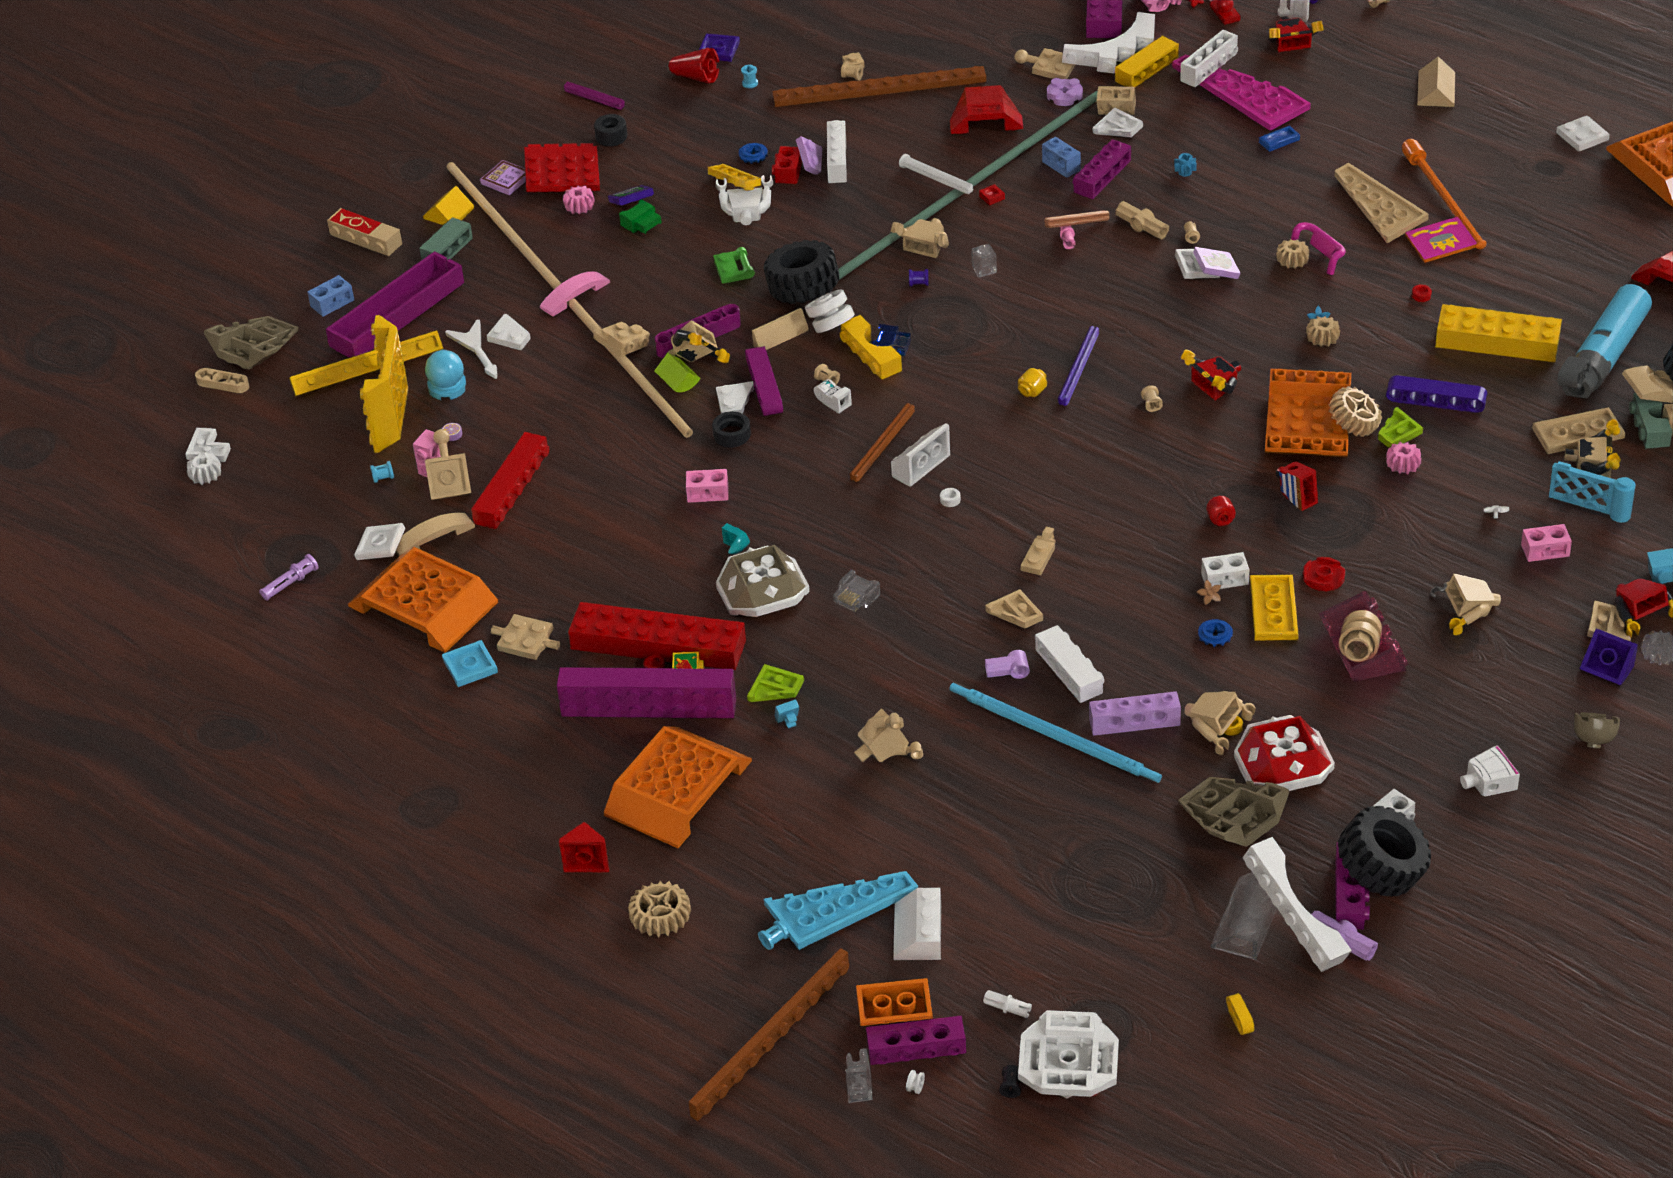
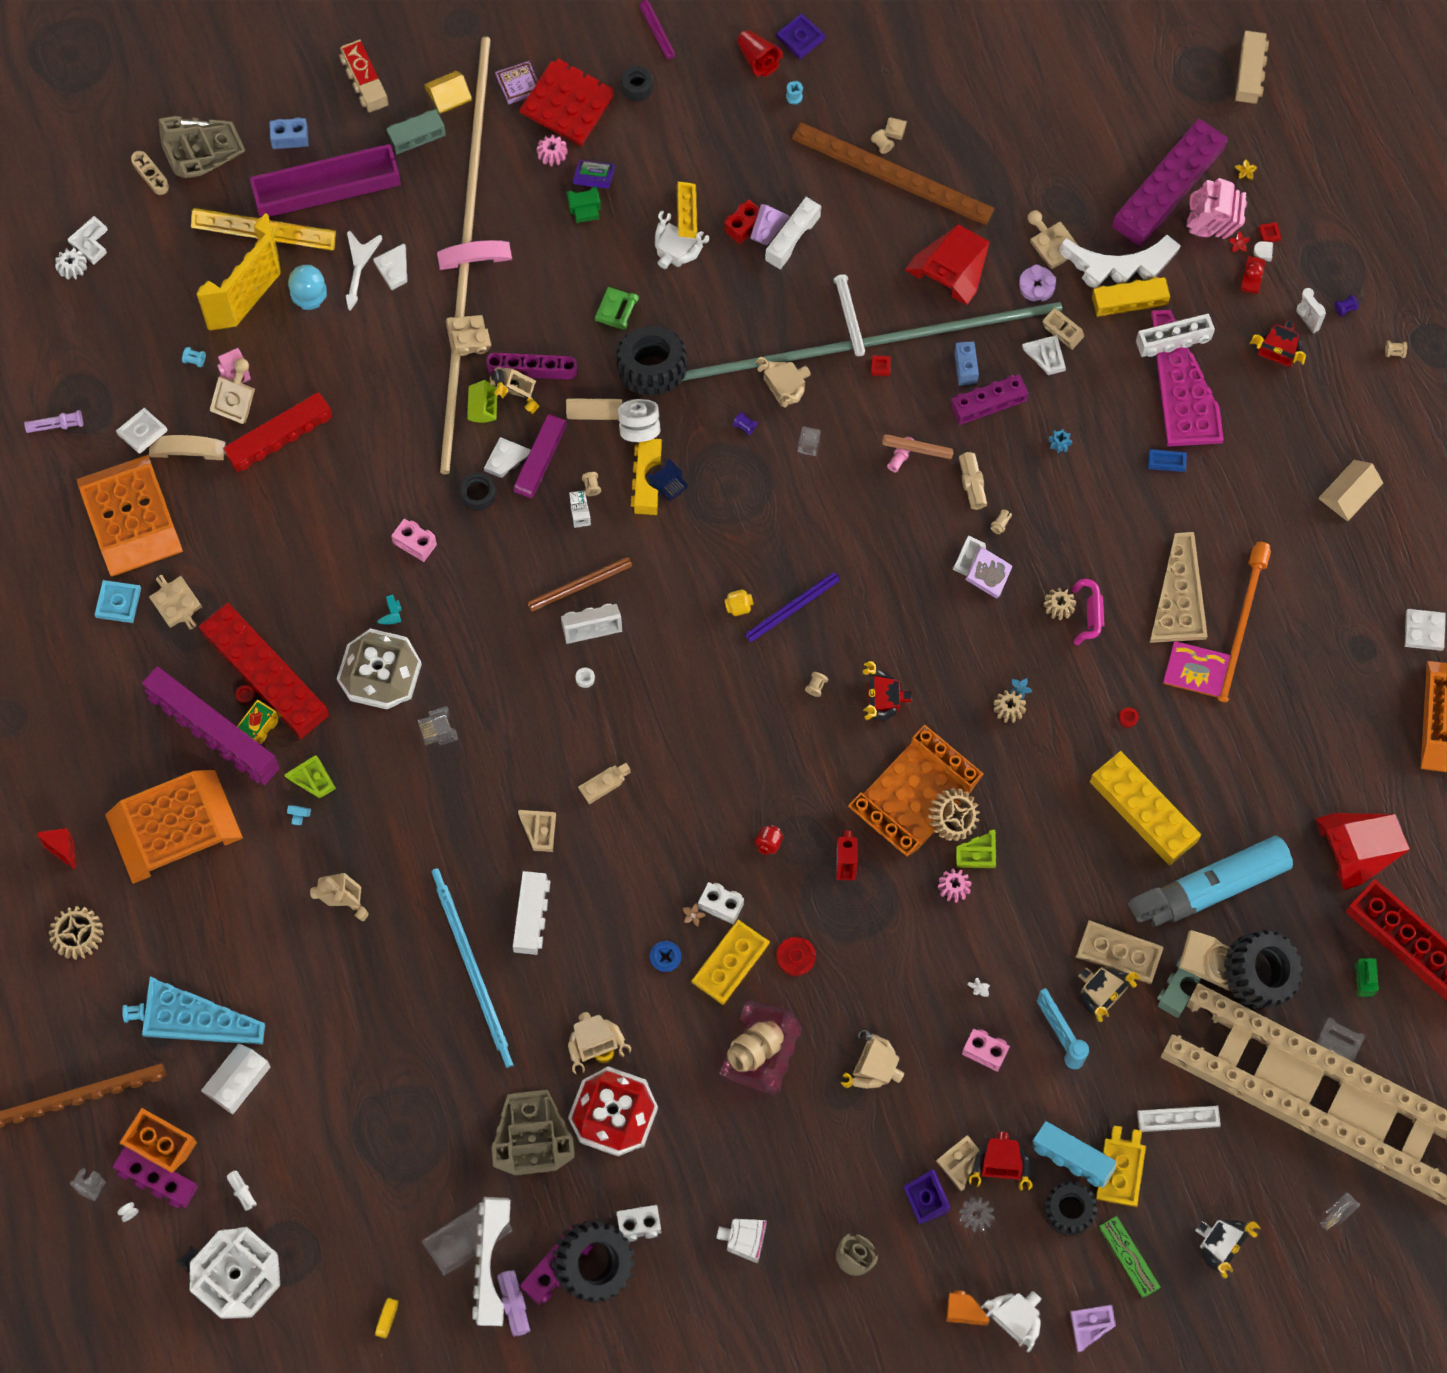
camera: 30 degrees right, 25 degrees up
lavender tile [442,423,462,441] -> none
blue gear [739,143,768,164] -> none
lavender piece [985,650,1030,679] -> none
lavender brick [1089,691,1181,736] -> none
dark purple beam [1386,375,1487,413] -> none

